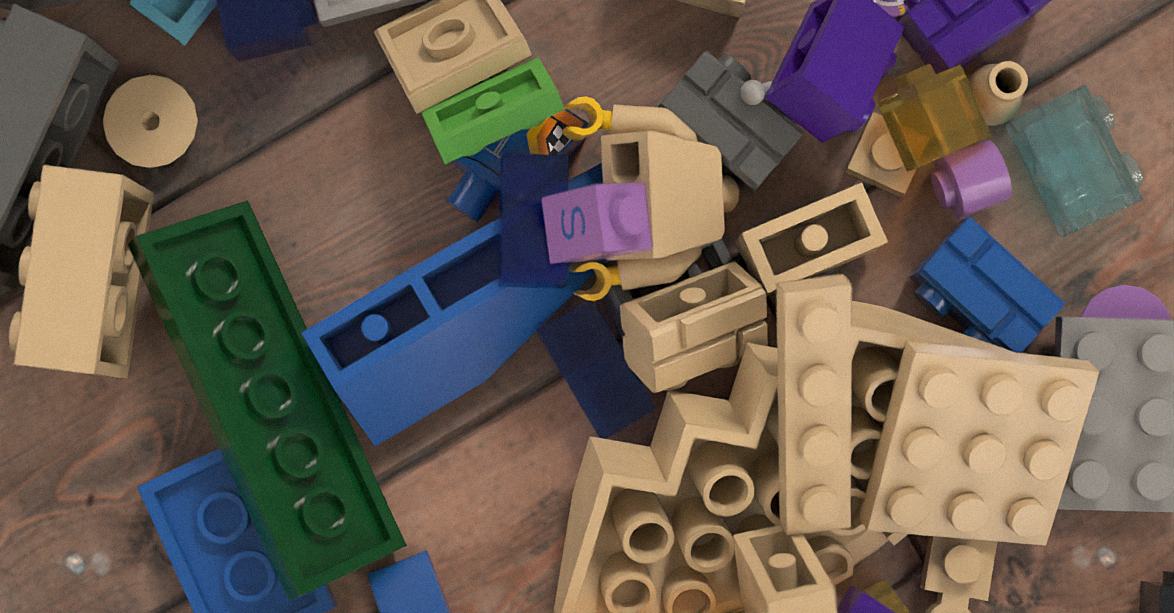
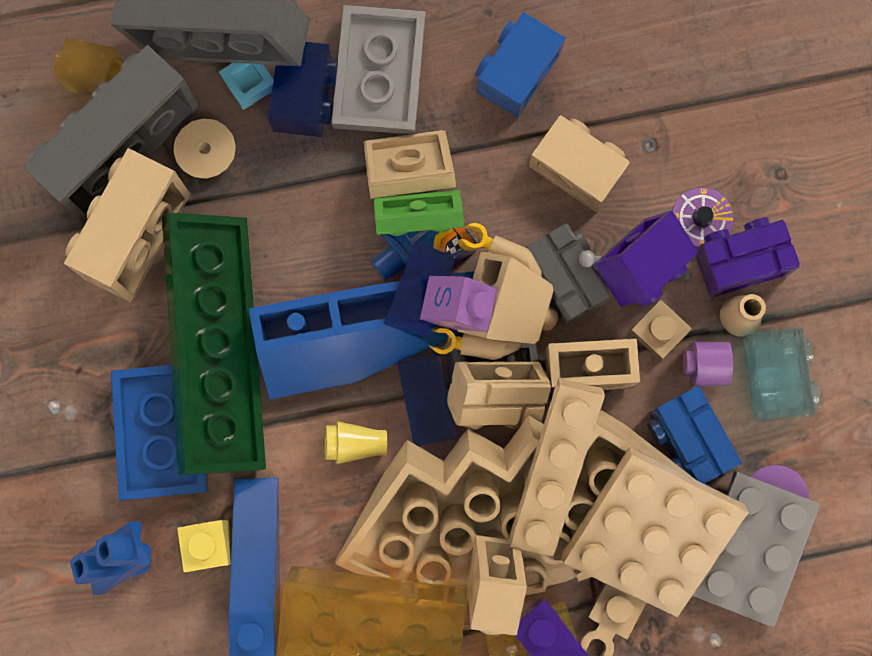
camera: 20 degrees right, 5 degrees down
clear yellow brick [877,64,992,172] -> none
none -> light yellow cone [324,421,387,464]

